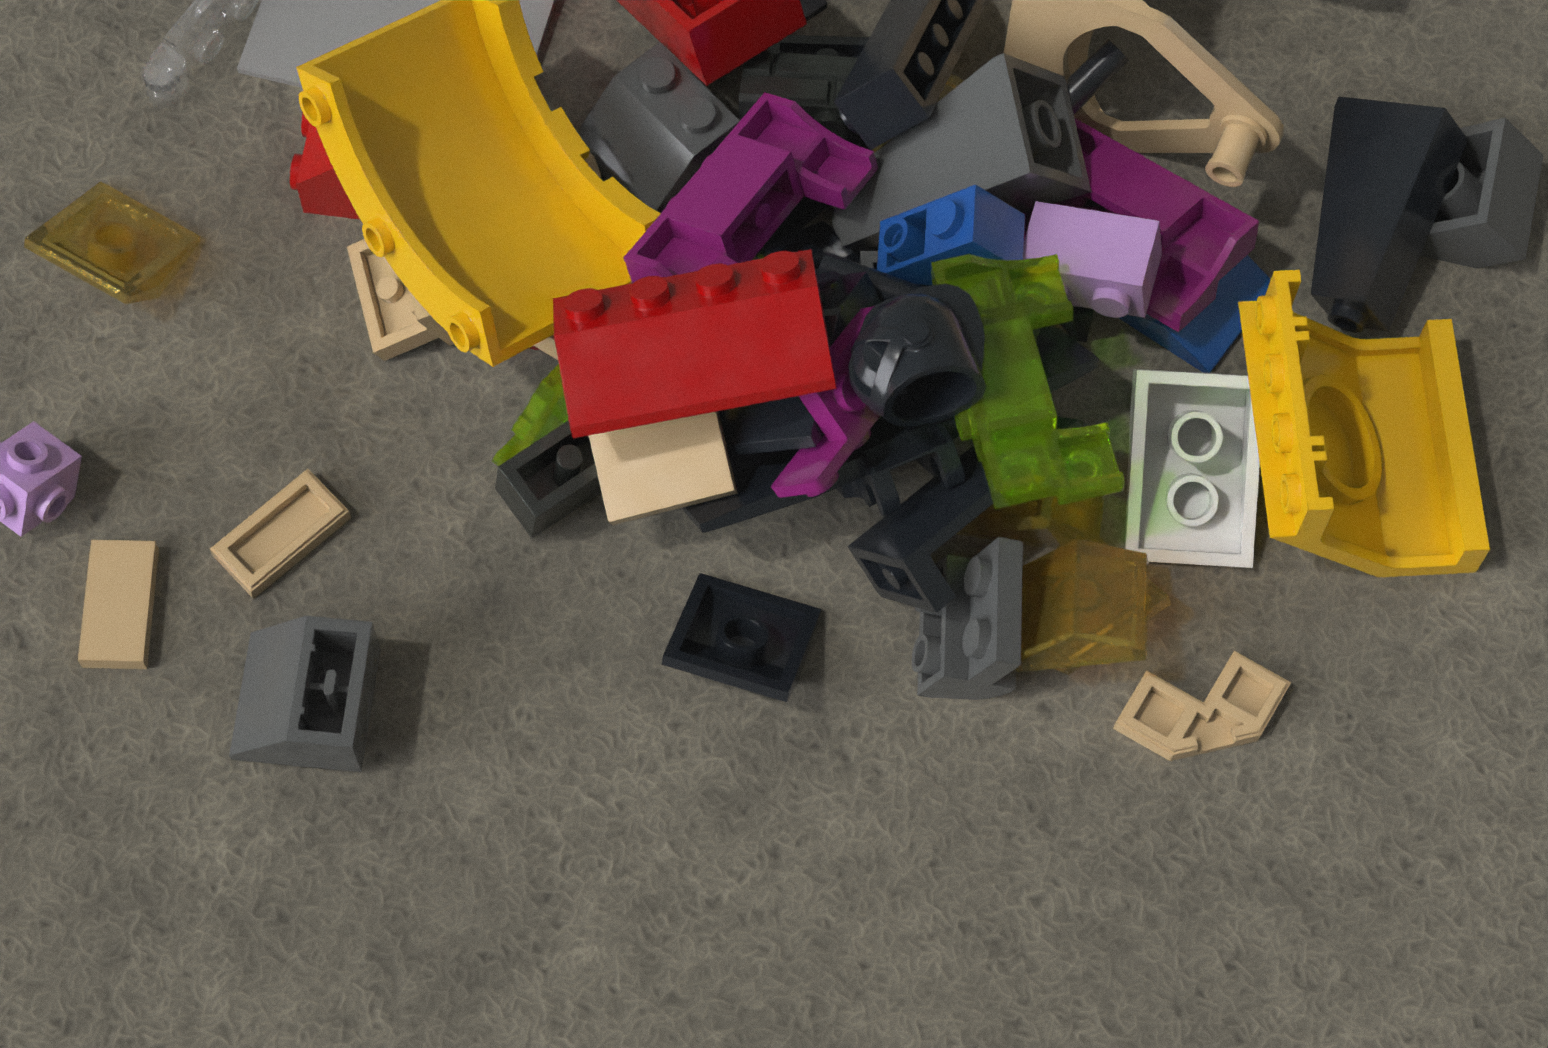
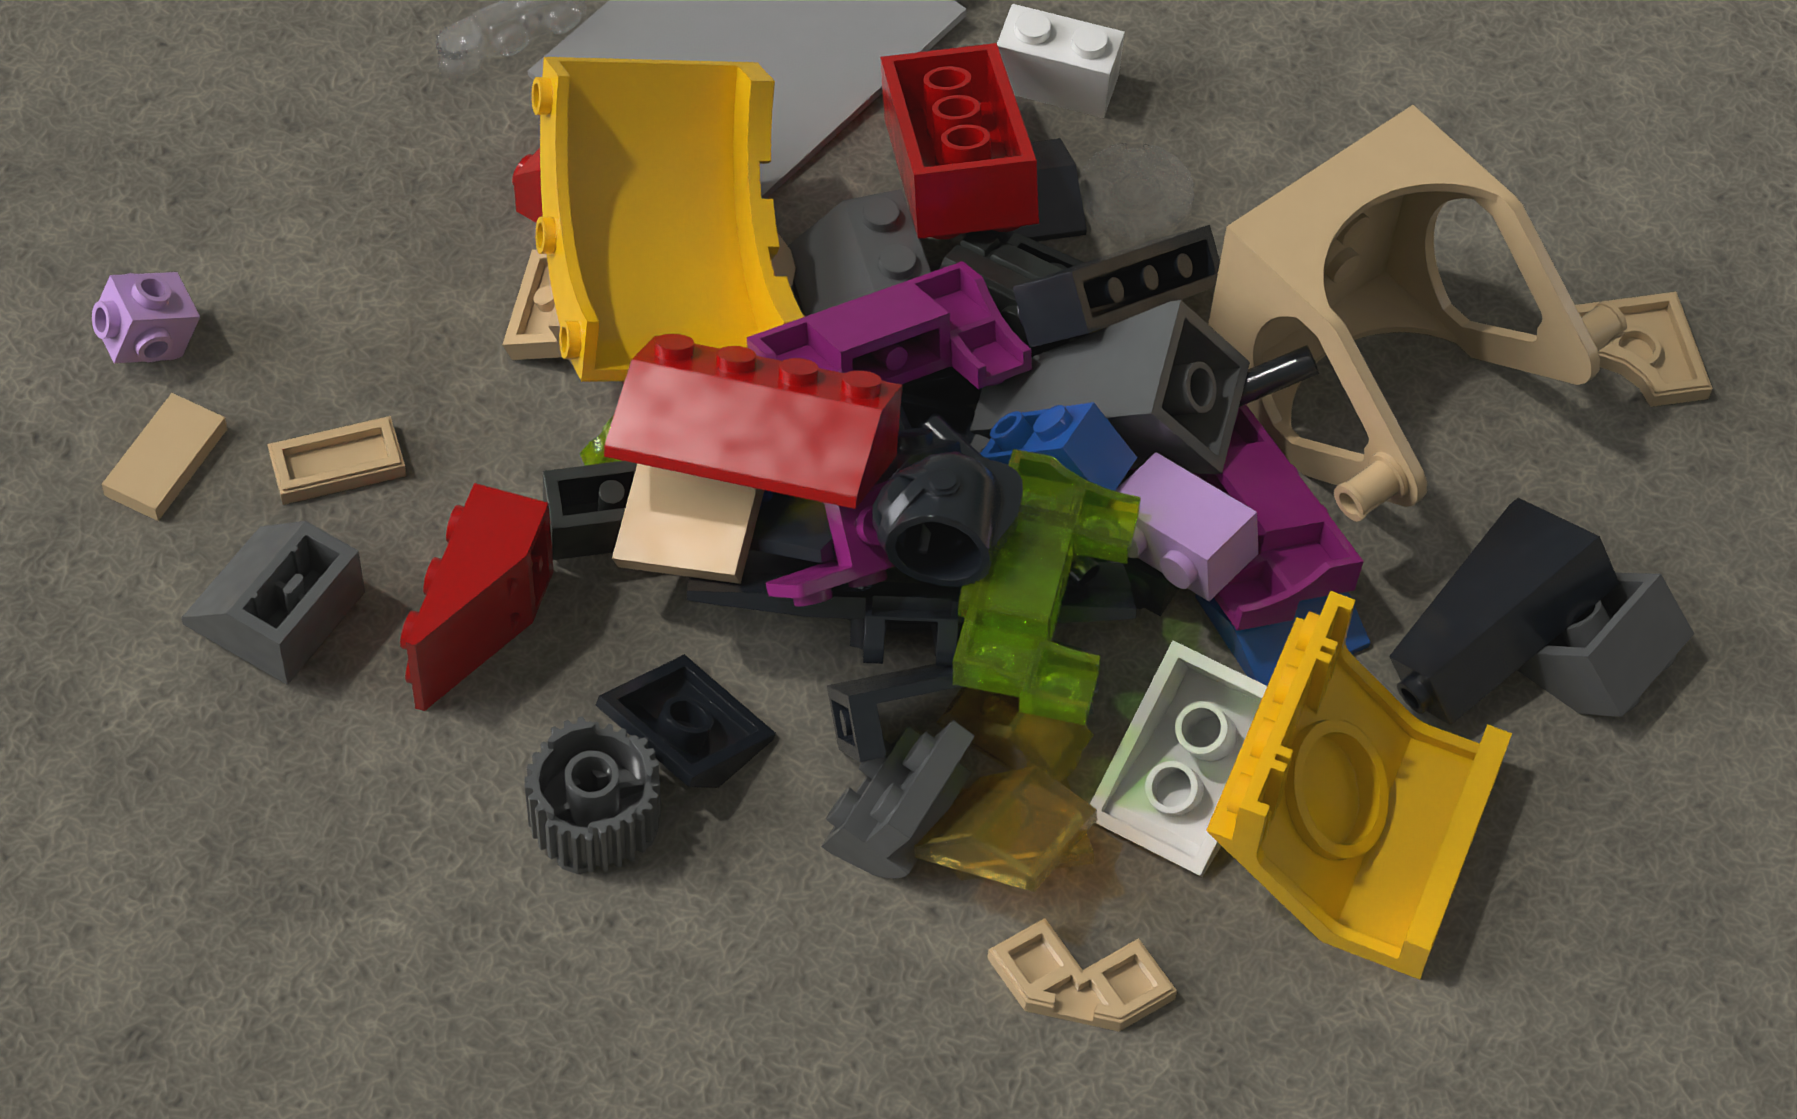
camera: 25 degrees right, 10 degrees down
clear yellow slope [24,181,201,304] -> none
none -> red slope [400,483,554,711]
none -> dark grey brick [524,716,661,874]

